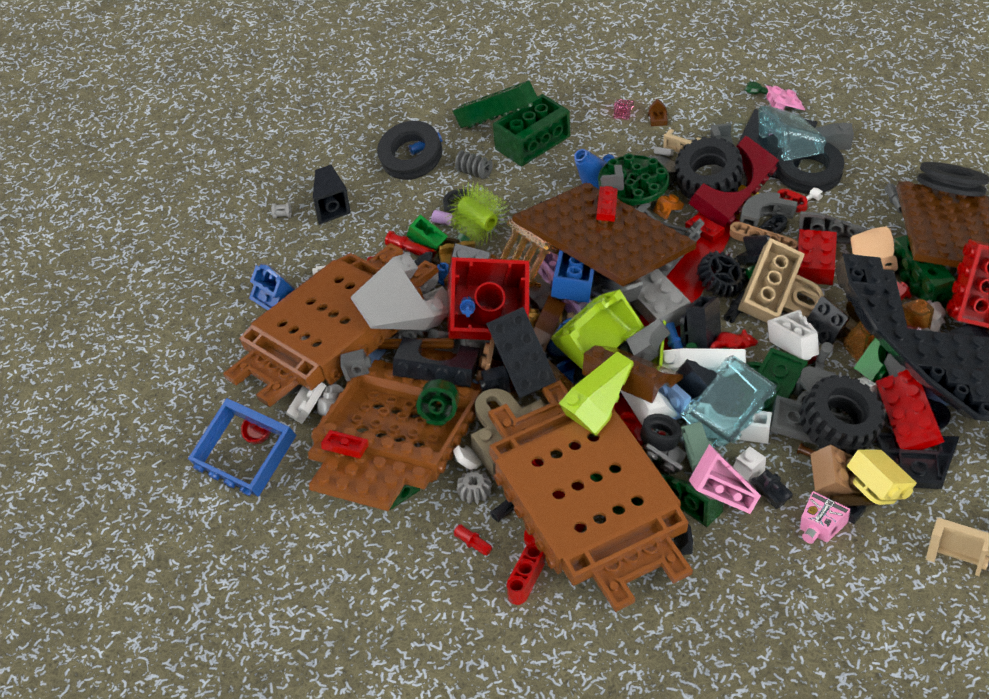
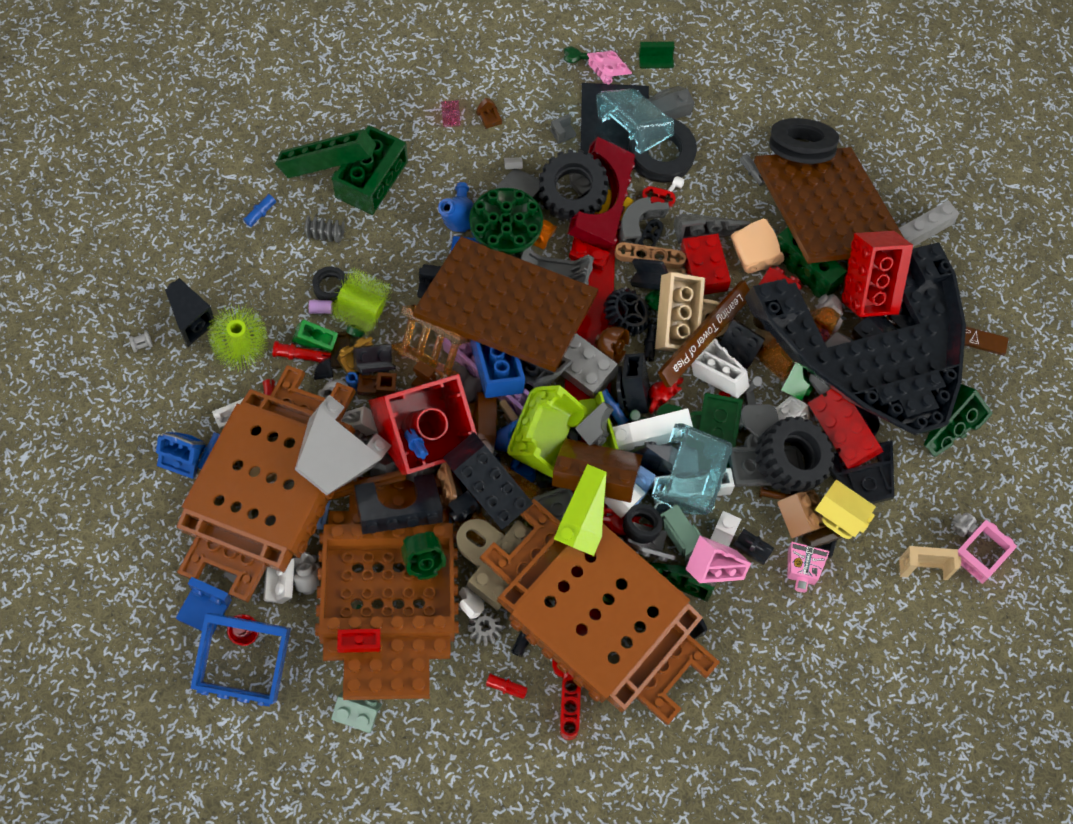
camera: 30 degrees left, 20 degrees up
dark grey brick [341,349,372,381] -> none
black tyre [377,121,443,180] -> none
red plate [596,186,618,222] -> none
dark grey panel [600,165,624,190] -> none
tan hinge [663,129,701,153] -> none
none -> blue bracket [176,577,232,634]
none -> lime piece [207,304,269,371]
none -> sand green bracket [331,691,382,733]
none -> reddish brown cylinder [595,326,630,364]
none -> dark green panel [639,41,675,69]
none -> reddish brown tile [657,281,750,387]

